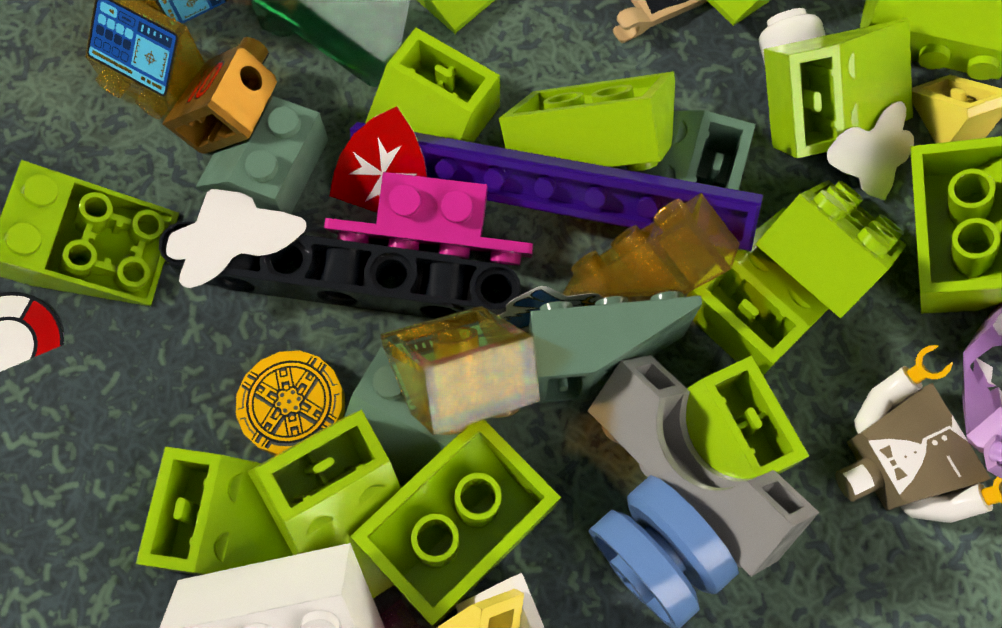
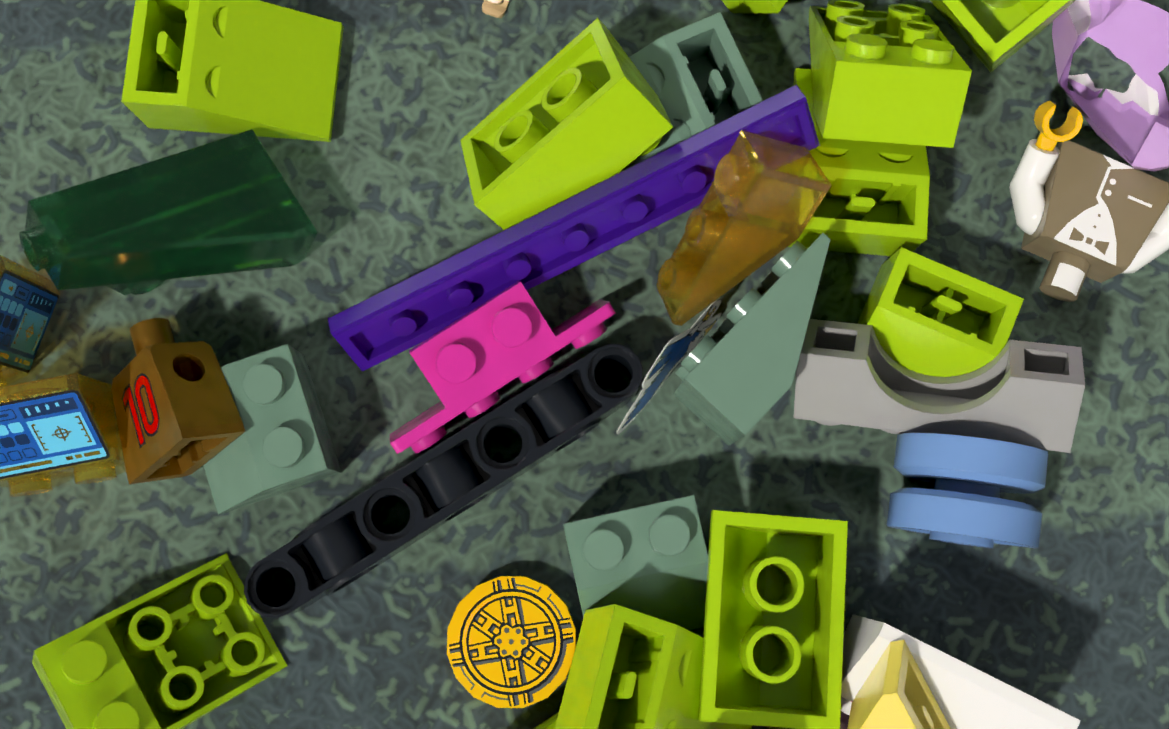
camera: 45 degrees left, 10 degrees up
white sticker [166,189,307,288] -> none
red sticker [329,106,427,213] -> none
lime slope [365,27,500,142] -> none
clear yellow slope [381,306,540,435] -> none

